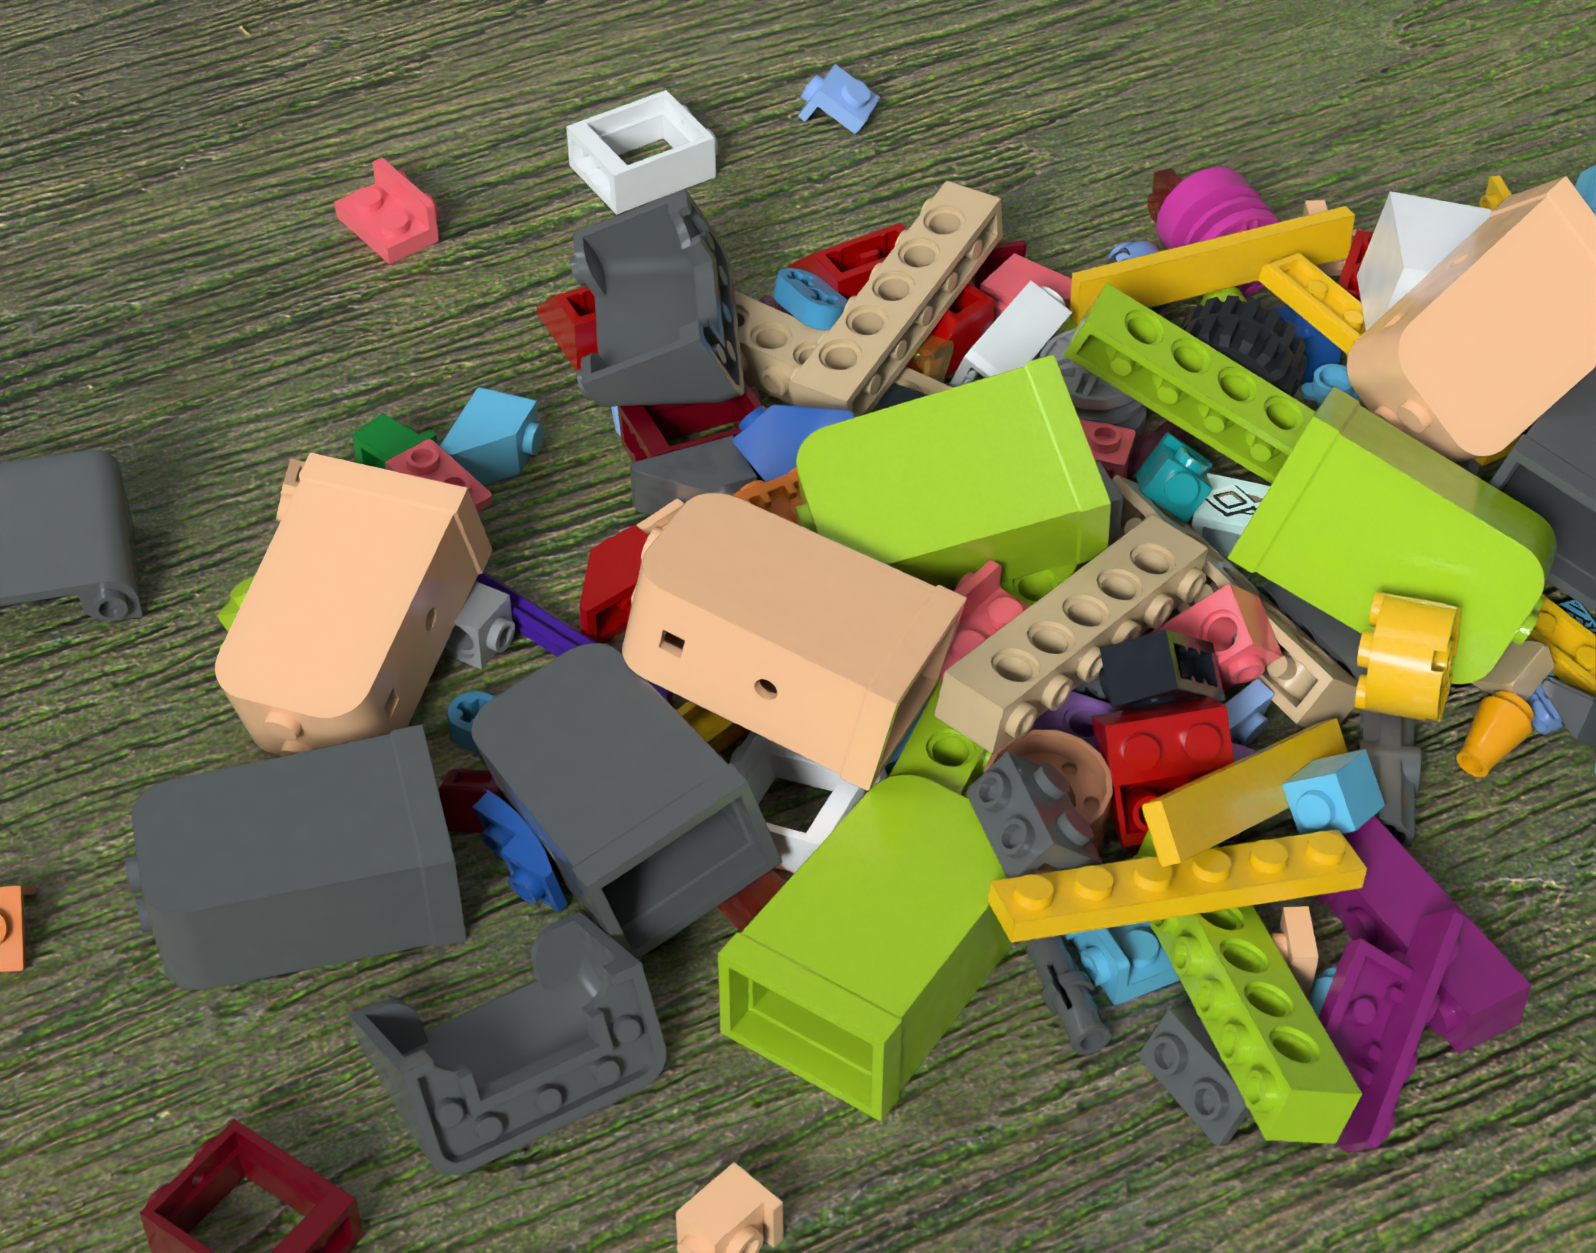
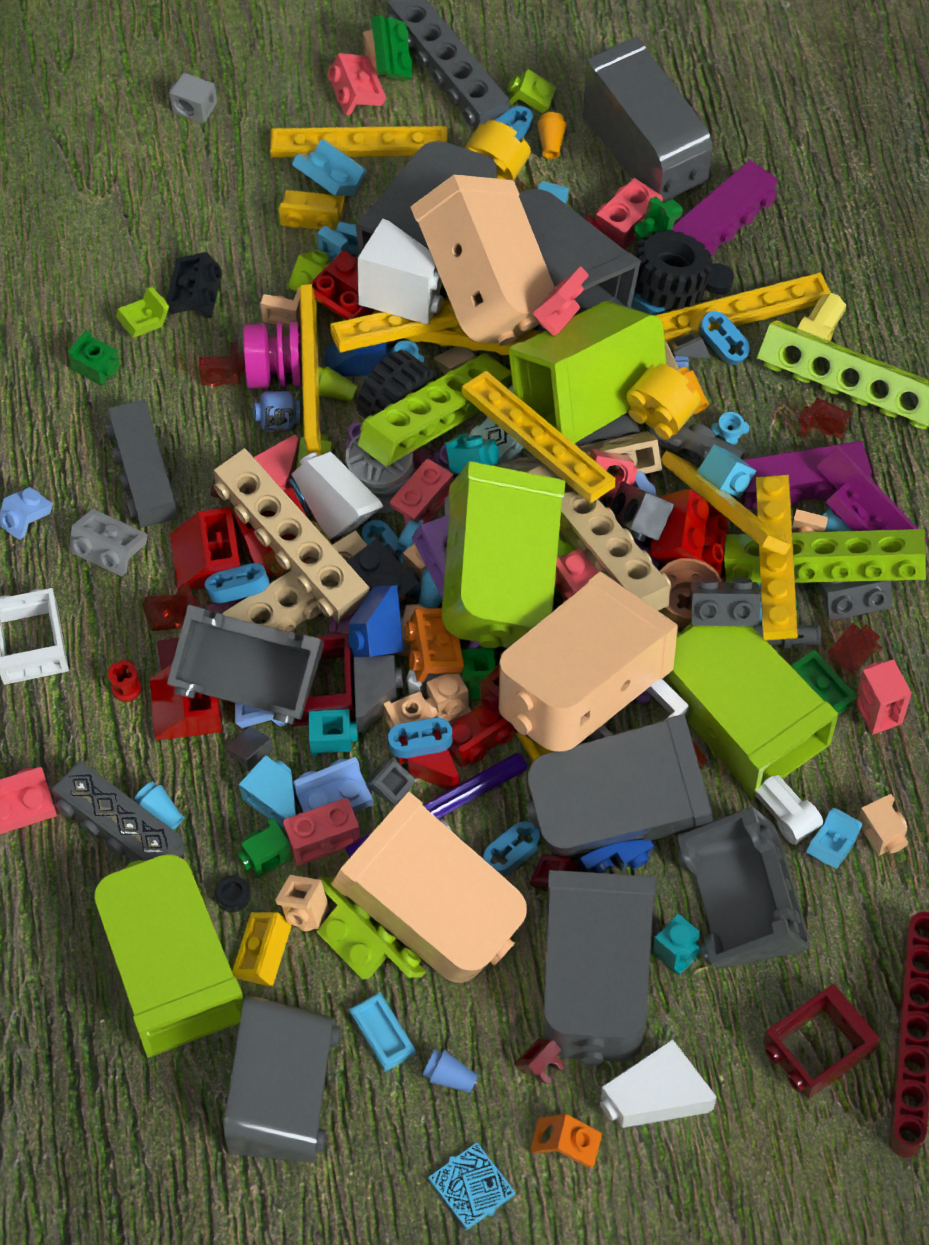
camera: 70 degrees left, 15 degrees up
none -> dark grey brick [52,760,186,862]
none -> green brick [67,330,120,386]
none -> light grey bracket [69,509,148,576]
none -> lime piece [95,855,244,1058]
none -> dark grey brick [105,399,178,528]
none -> lime bracket [115,286,169,338]
none -> medium azure cone [134,781,184,830]
none -> clear red bracket [142,584,198,631]
none -> black bracket [166,252,222,318]
none -> black tile [215,876,251,913]
none -> dark grey slope [225,726,273,771]
none -> yellow slope [232,912,291,986]
none -> light blue bracket [293,757,373,813]
none -> teal brick [309,709,358,757]
none -> medium azure tile [349,992,416,1072]
none -> dark grey slope [365,758,416,806]
none -> dark azure beam [388,718,452,758]
none -> medium blue cone [423,1049,479,1094]
none -> yellow plate [462,371,615,504]
none -> dark red tile [514,1038,564,1084]
none -> coral bracket [533,266,589,336]
none -> white slope [600,1040,717,1128]
none -> teal brick [653,914,702,976]
none -> medium azure plate [711,412,749,445]
none -> white piece [755,775,823,845]
none -> green plate [791,649,858,715]
none -> clear red bracket [798,397,851,439]
none -> medium azure bracket [806,808,862,869]
none -> clear red bracket [827,623,883,675]
none -> coral brick [856,659,912,735]

